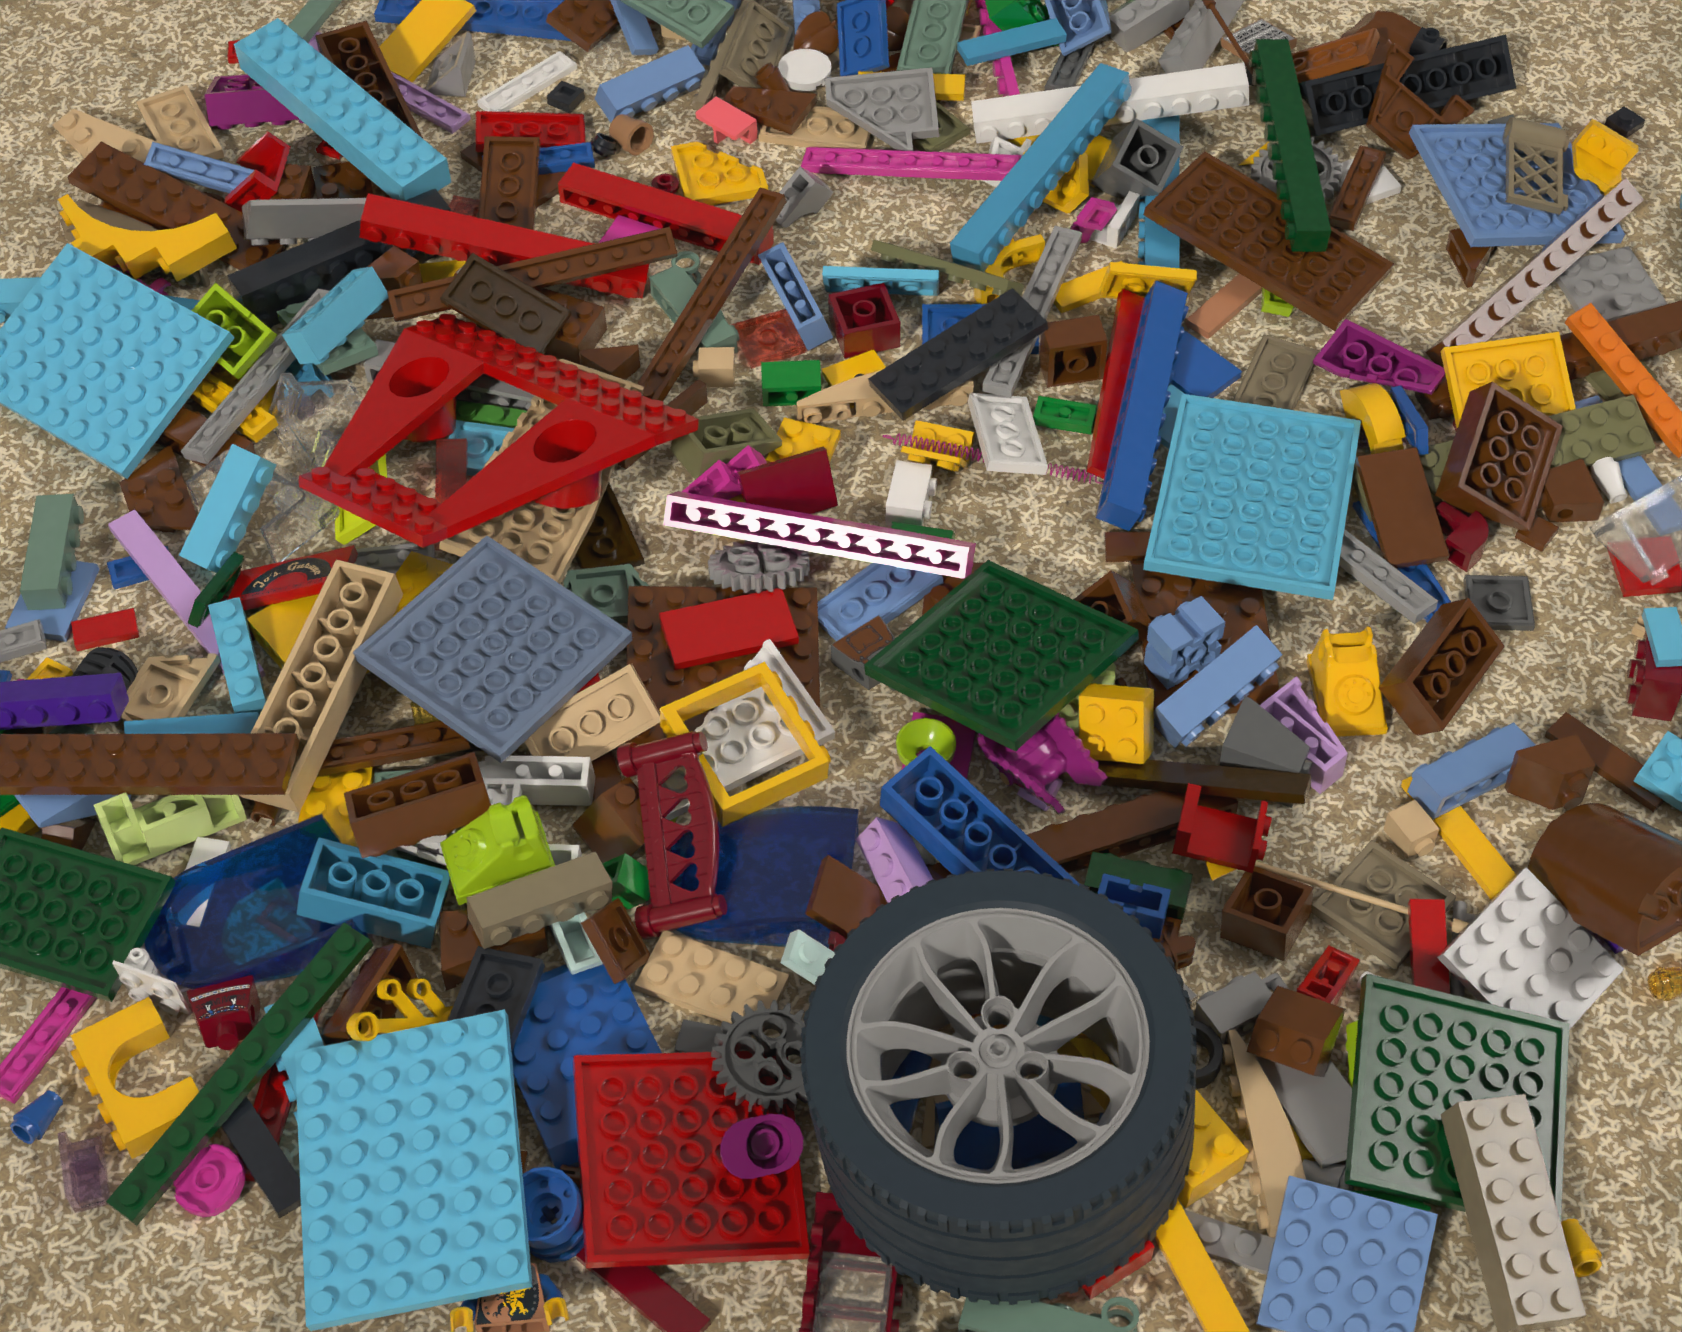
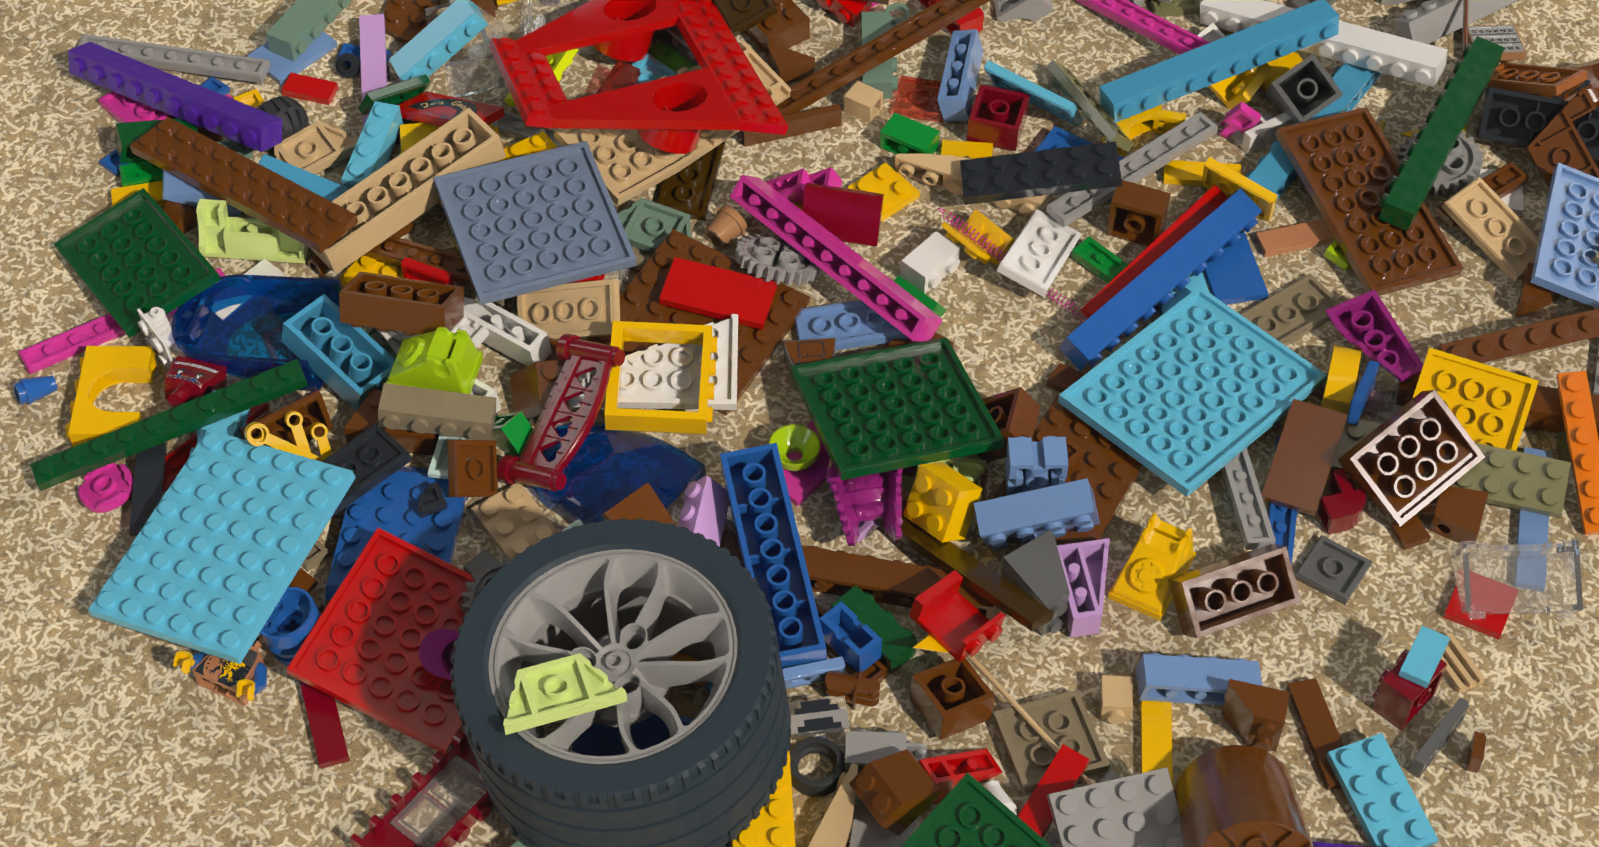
camera: 30 degrees right, 0 degrees up
panel [58,1131,110,1213] -> none
olive slope [670,408,782,480] -> none
white cone [1590,457,1627,504] -> none
none -> black plate [335,53,361,78]
none -> red tile [401,257,454,285]
none -> black tile [418,481,448,518]
none -> yellowish green wing [503,653,627,735]
none -> medium nougat piece [704,205,747,249]
none -> tan tile [1441,177,1539,282]

